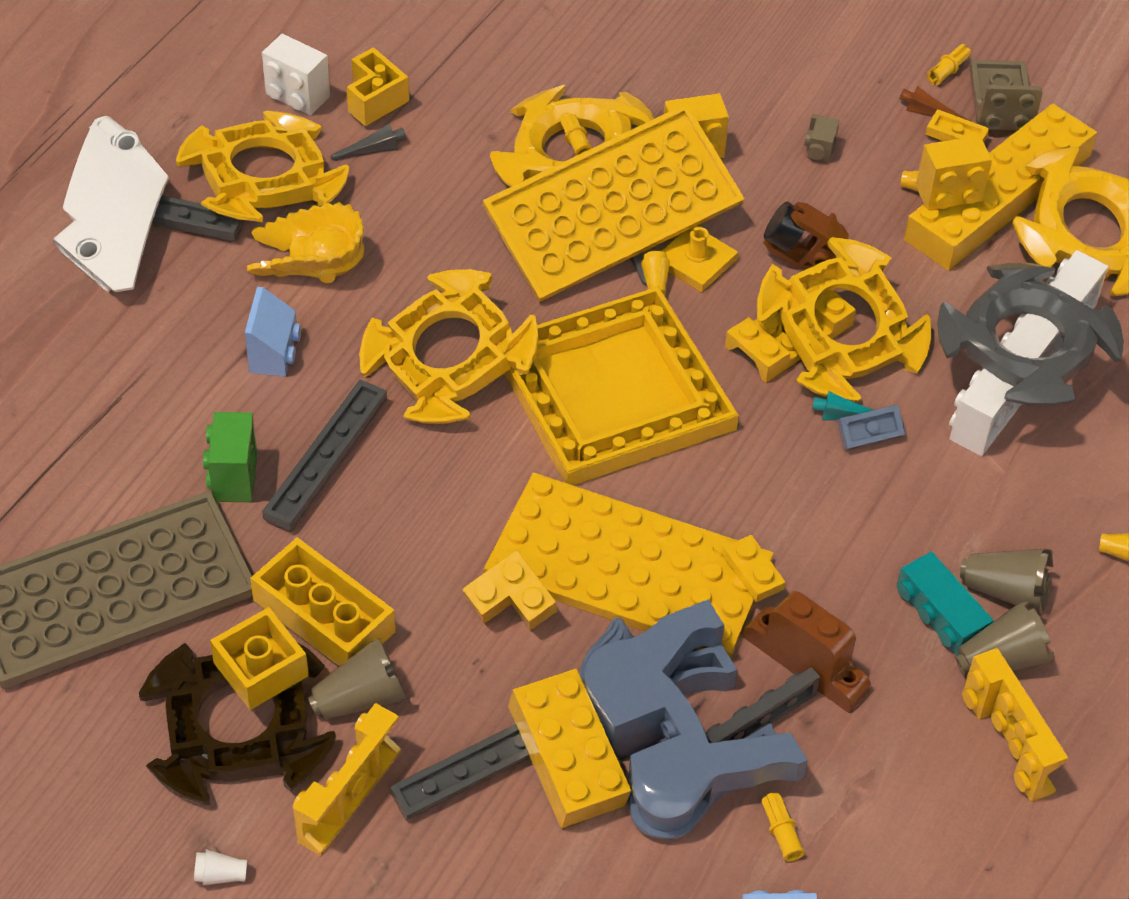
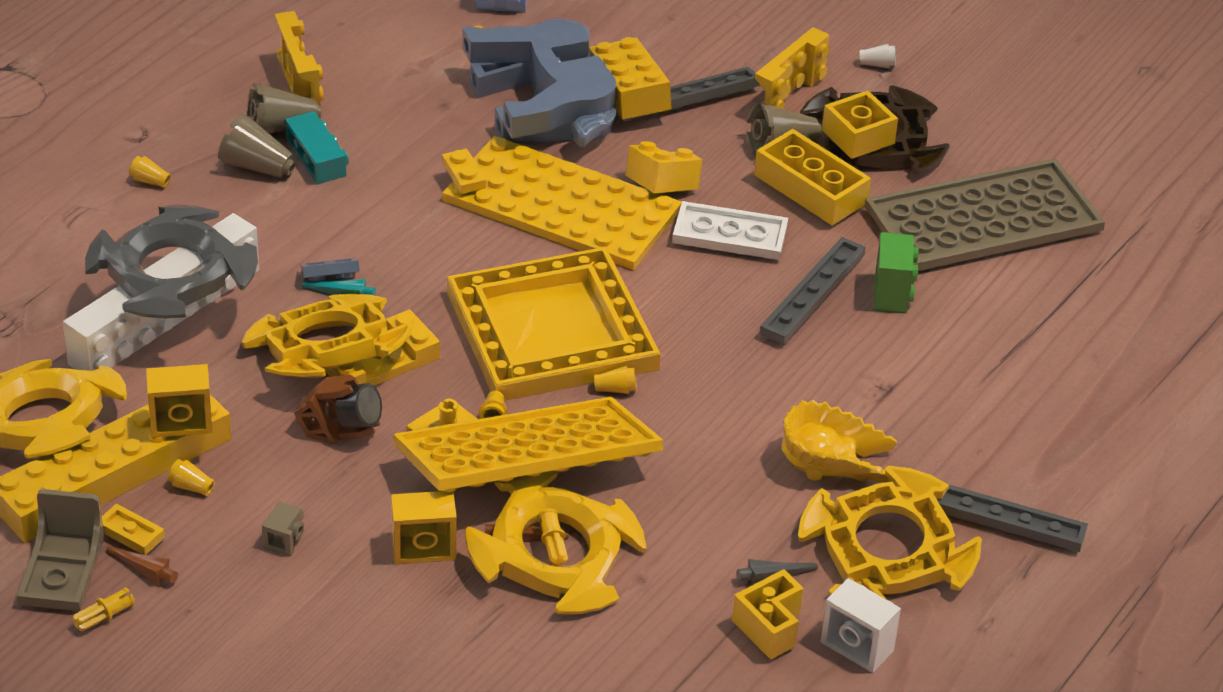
camera: 175 degrees left, 10 degrees down
white panel [53,116,169,292] -> none
light blue slope [245,286,301,377] -> none
yellow piece [359,269,539,424] -> none
dark grey plate [705,667,820,743] -> none
dark orange brick [743,591,871,713] -> none
none -> yellow cone [594,366,637,394]
none -> white plate [672,201,788,260]

